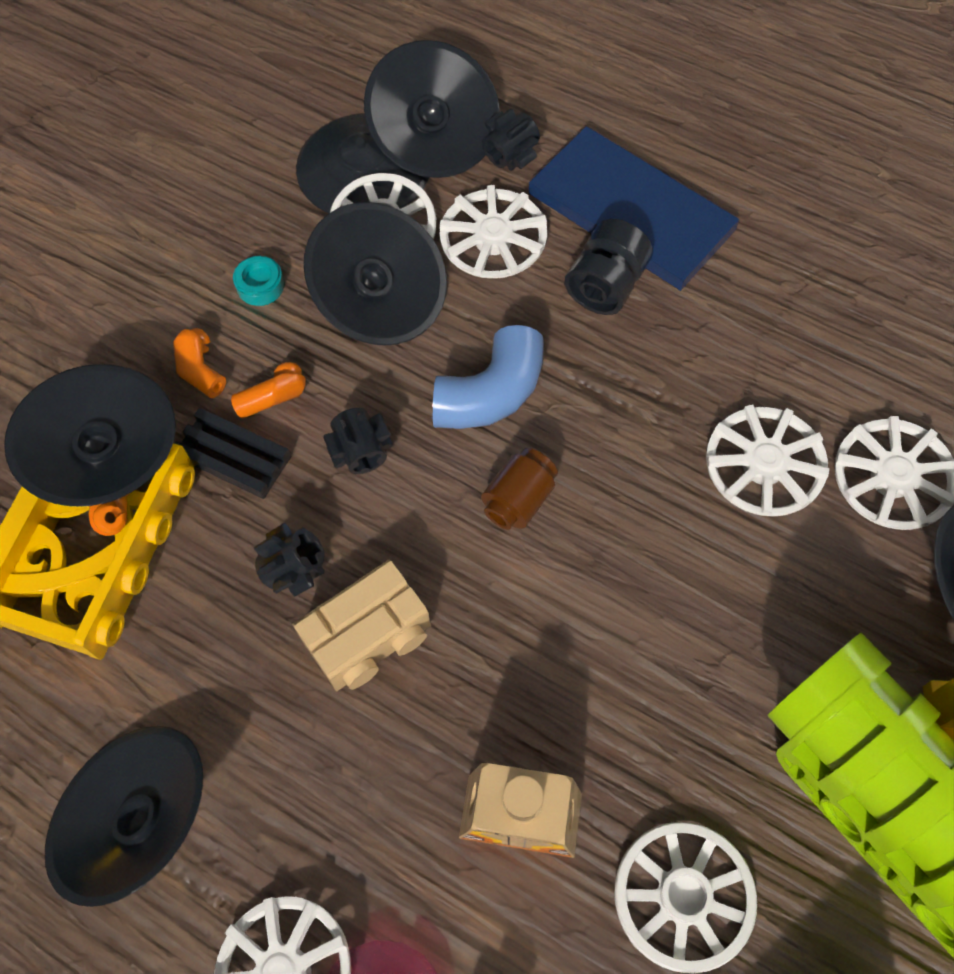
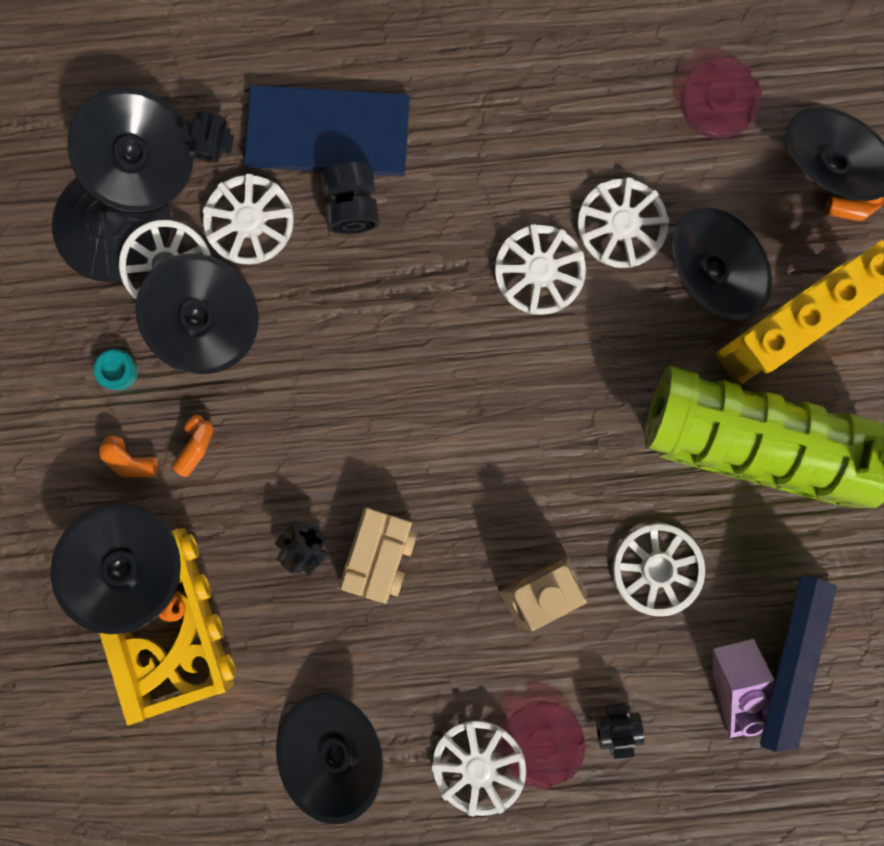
camera: 40 degrees left, 20 degrees up
black tile [174,407,291,499] -> none
black gear [323,408,393,474] -> none
medium blue cylinder [433,325,544,429] -> none
reddish brown brick [481,448,558,530] -> none

